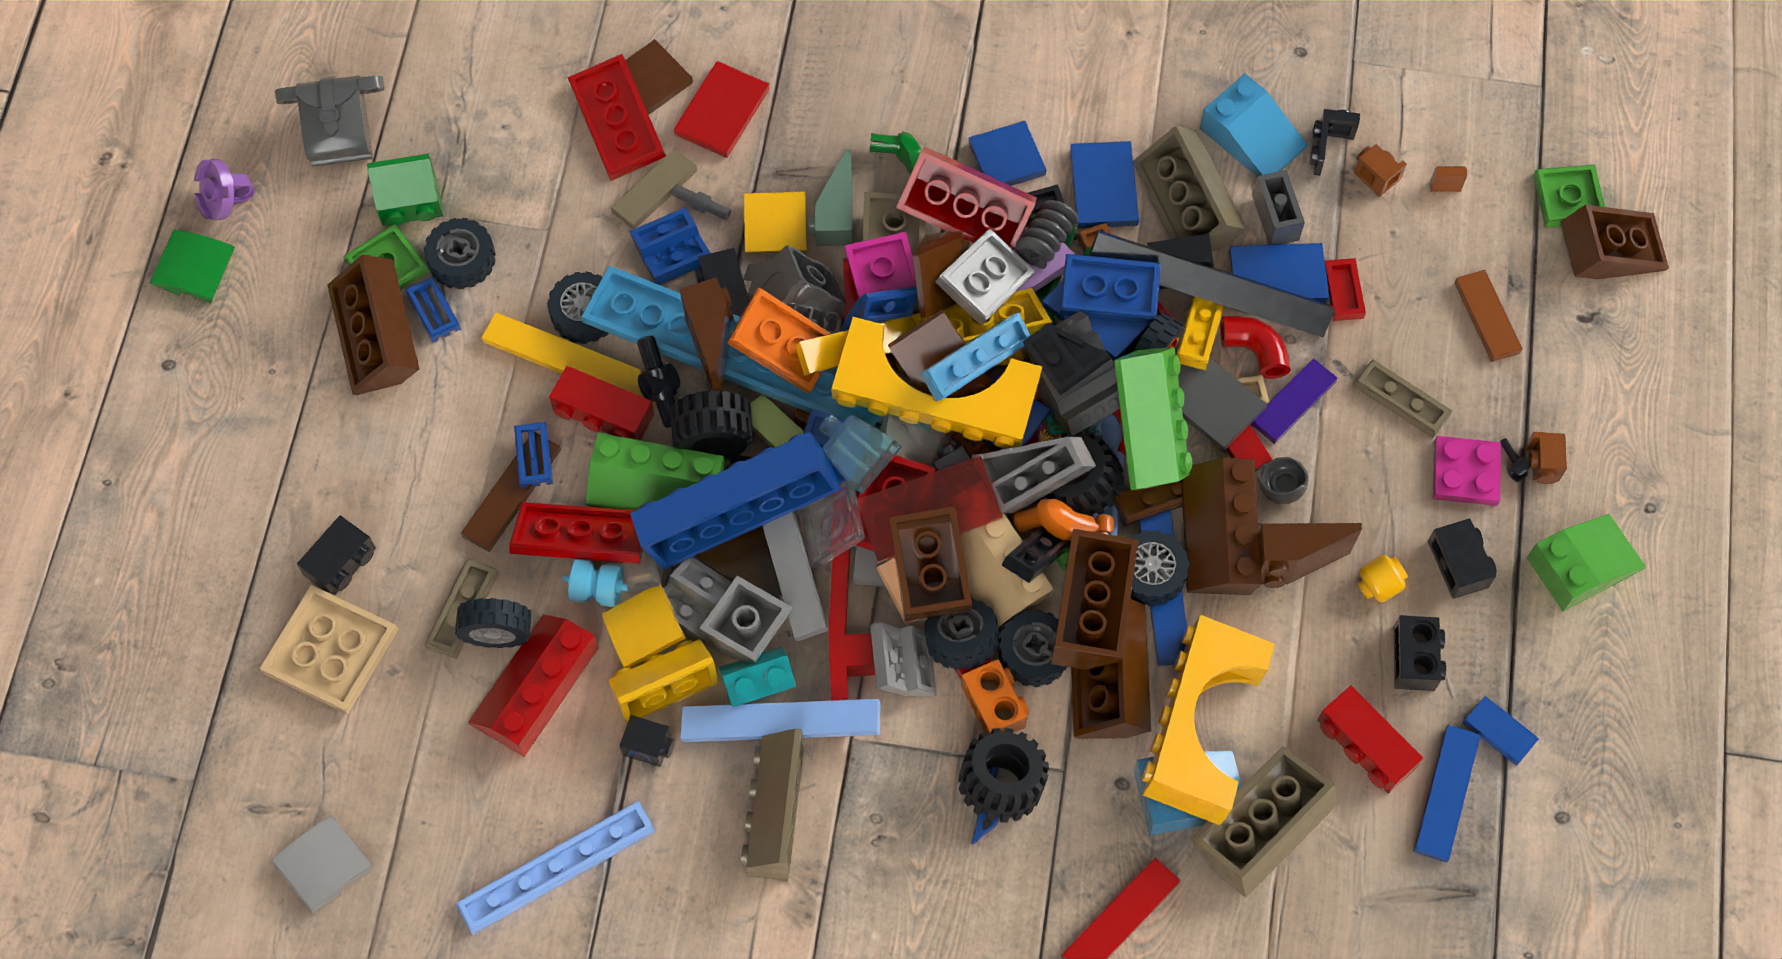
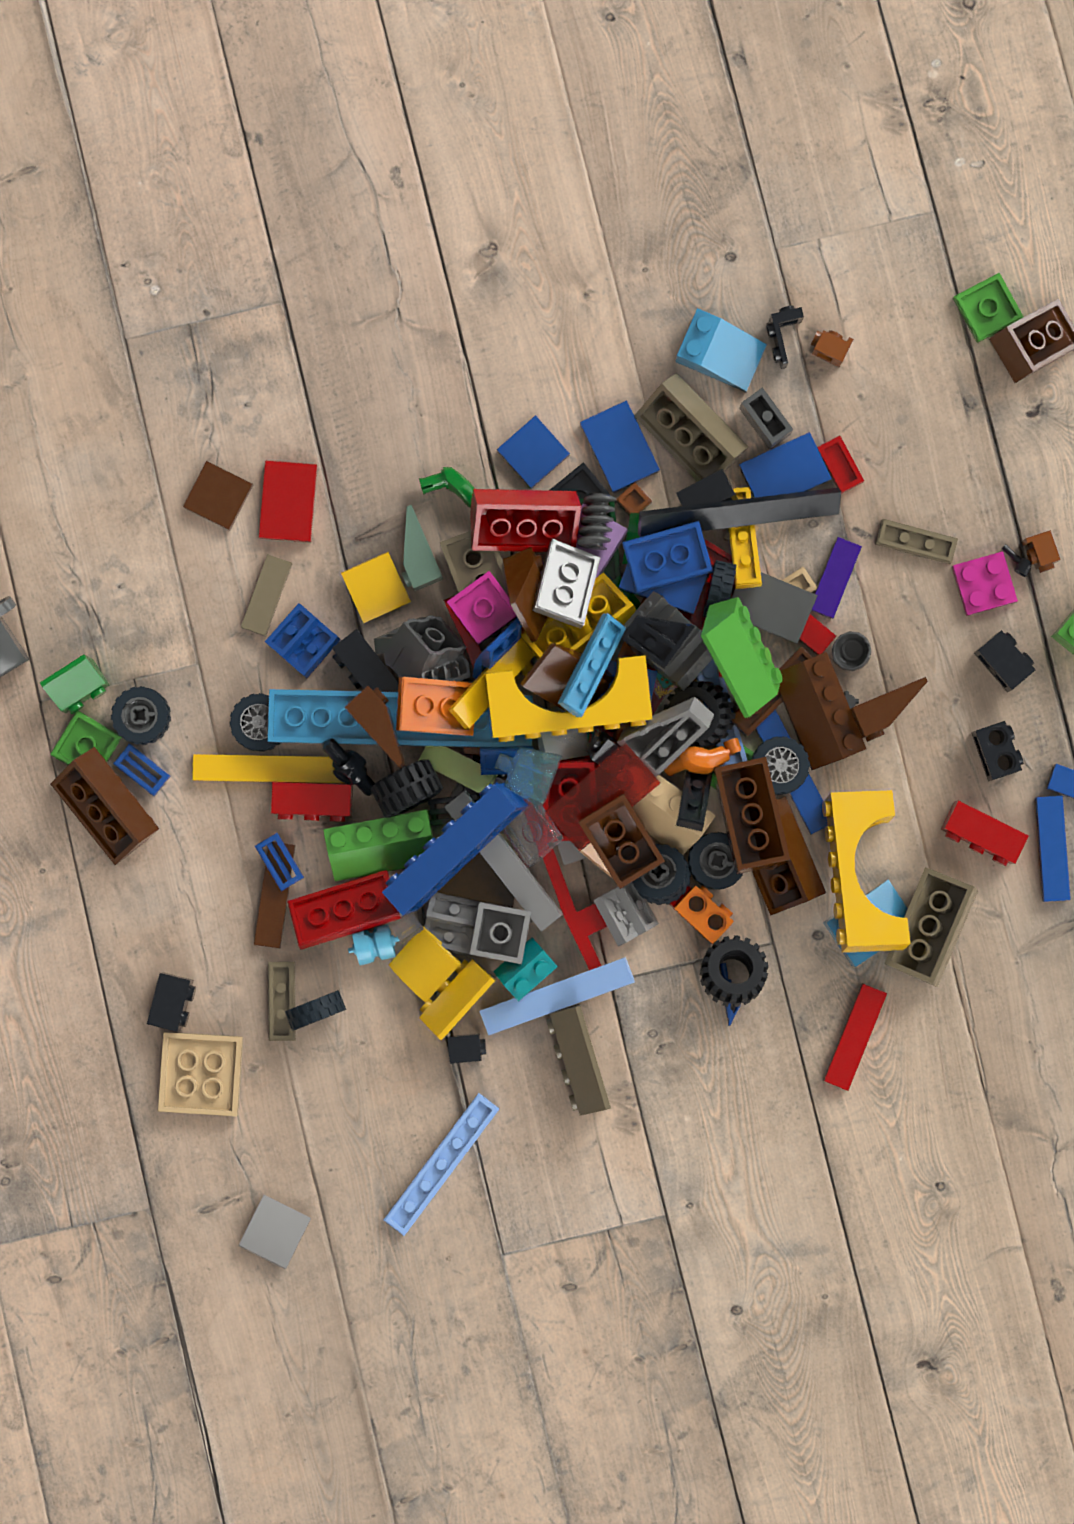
camera: 20 degrees left, 20 degrees up
red slope [468,614,599,757] -> none
red tile [567,54,666,181] -> none
dark grey bar [672,185,731,220] -> none
red cylinder [1220,316,1291,379] -> none
yellow head [1357,554,1408,603] -> none
dark orange tile [1430,166,1467,192] -> none
dark orange tile [1454,270,1523,362] -> none

